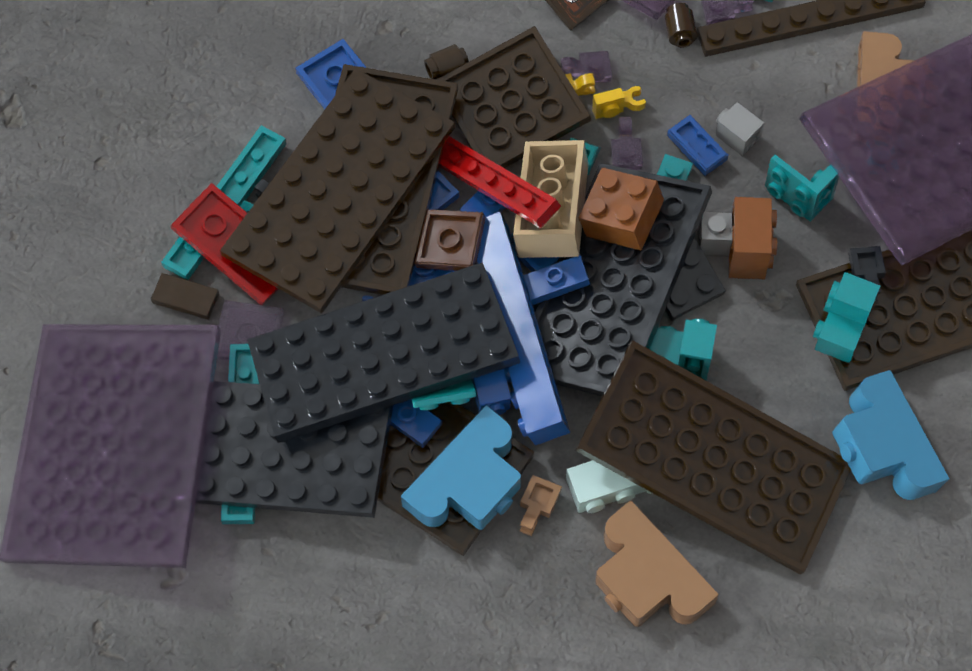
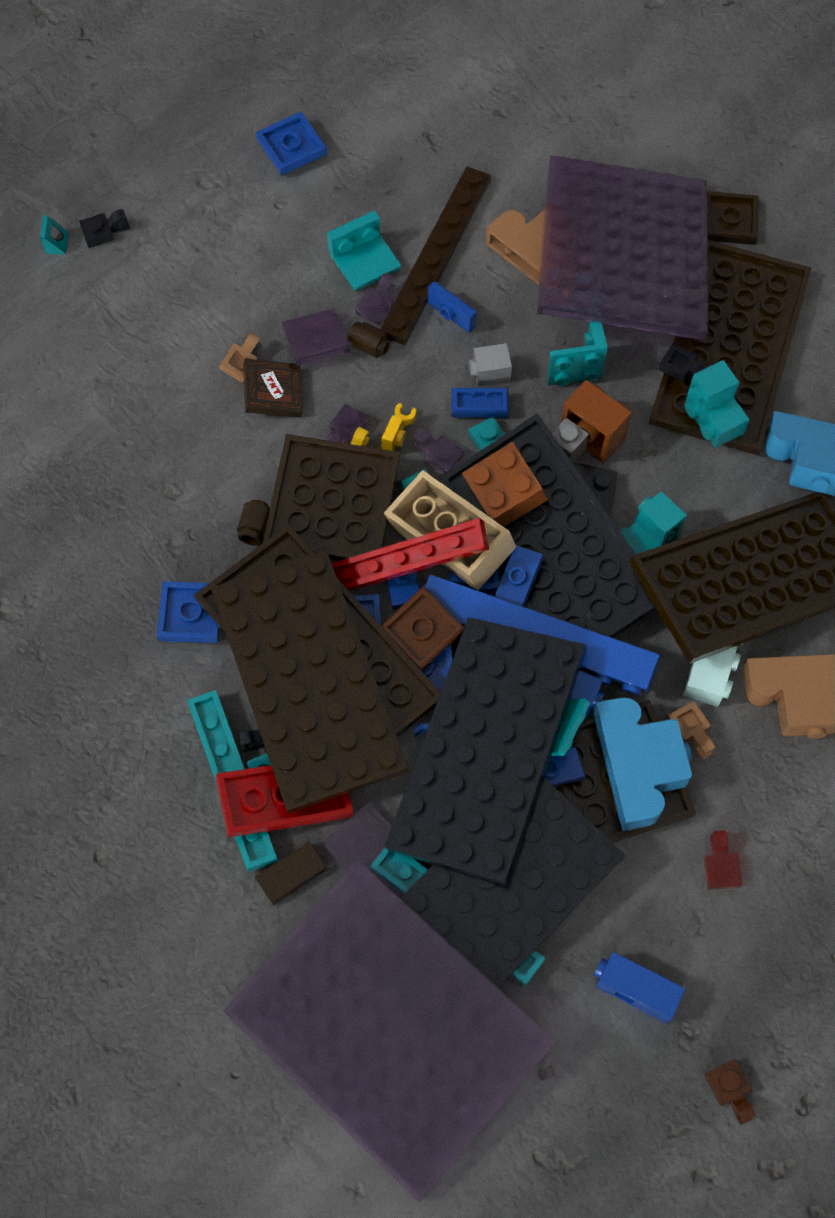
camera: 55 degrees left, 0 degrees up
none -> blue plate [428,281,476,333]
none -> blue brick [594,952,686,1024]
none -> clear red plate [704,830,742,890]

